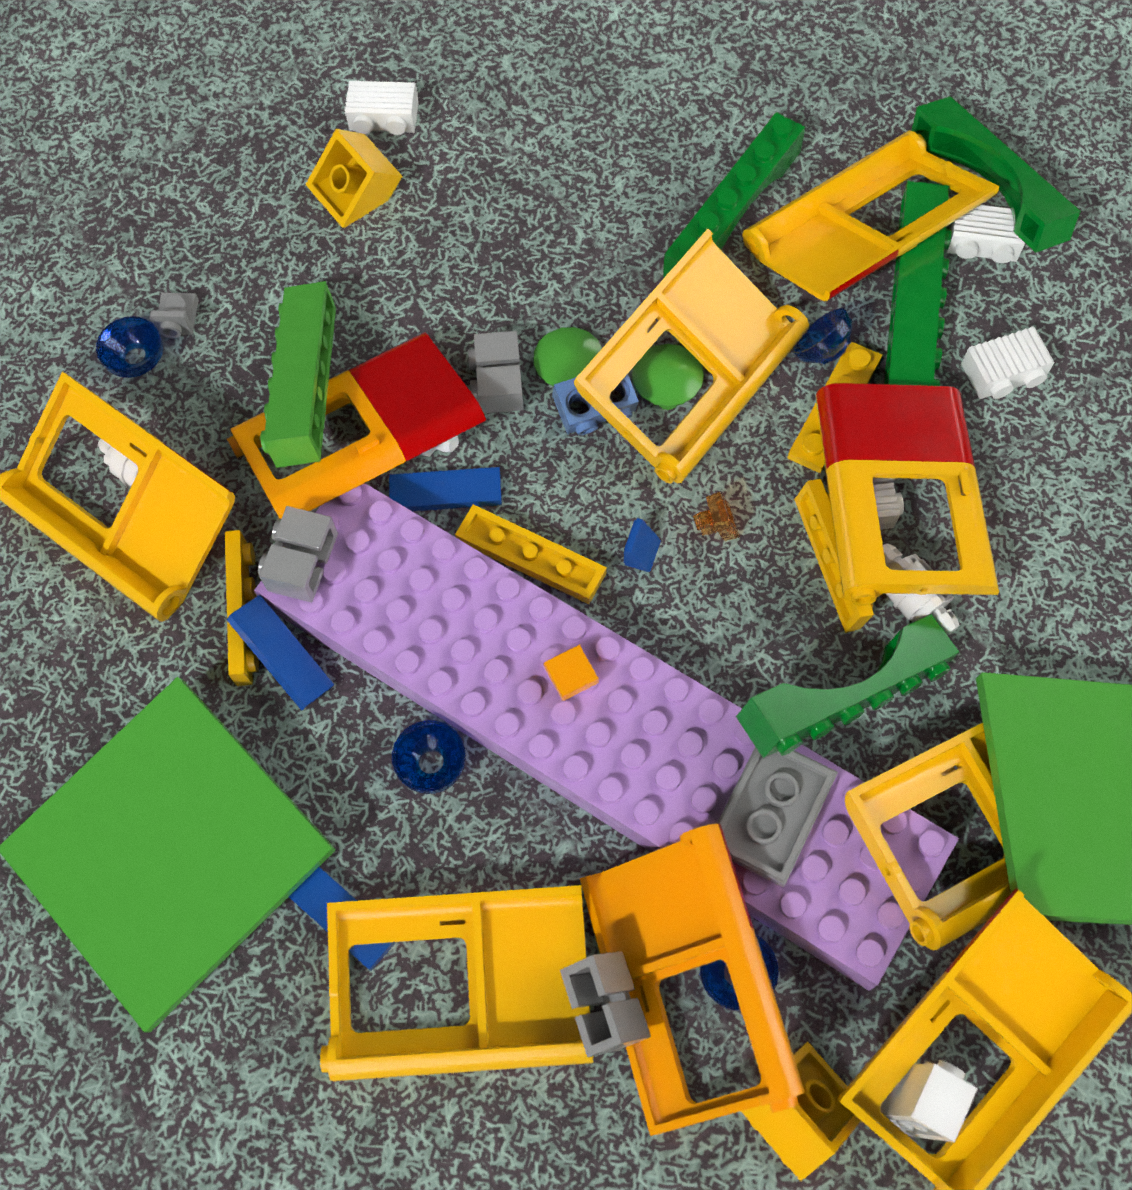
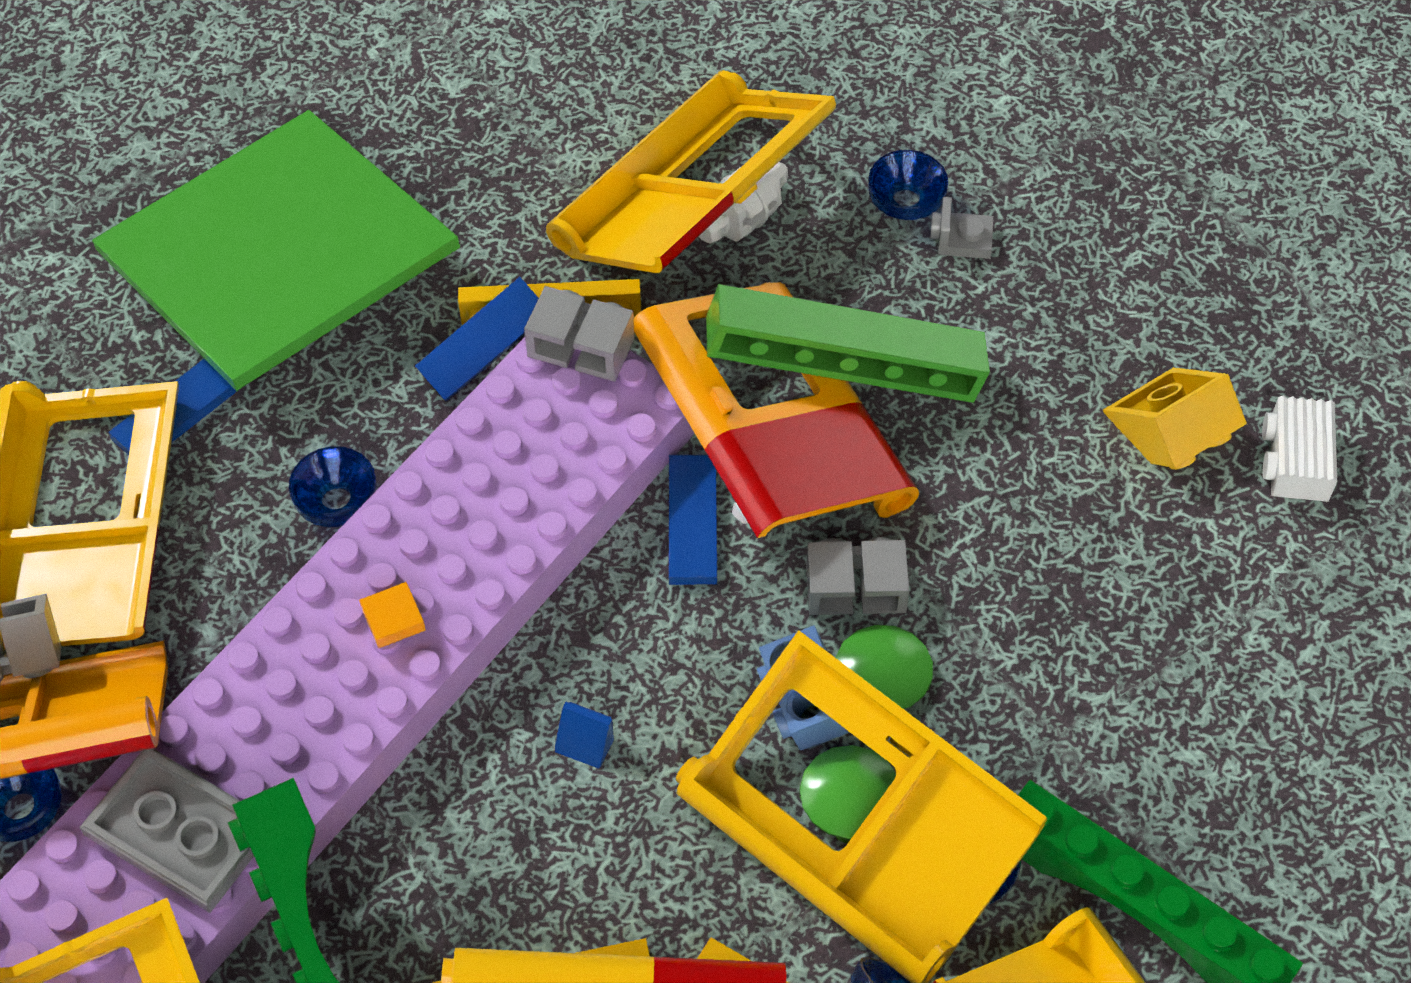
camera: 90 degrees right, 10 degrees down
yellow plate [455,504,607,604] -> none
clear orange tile [693,492,740,541] -> none

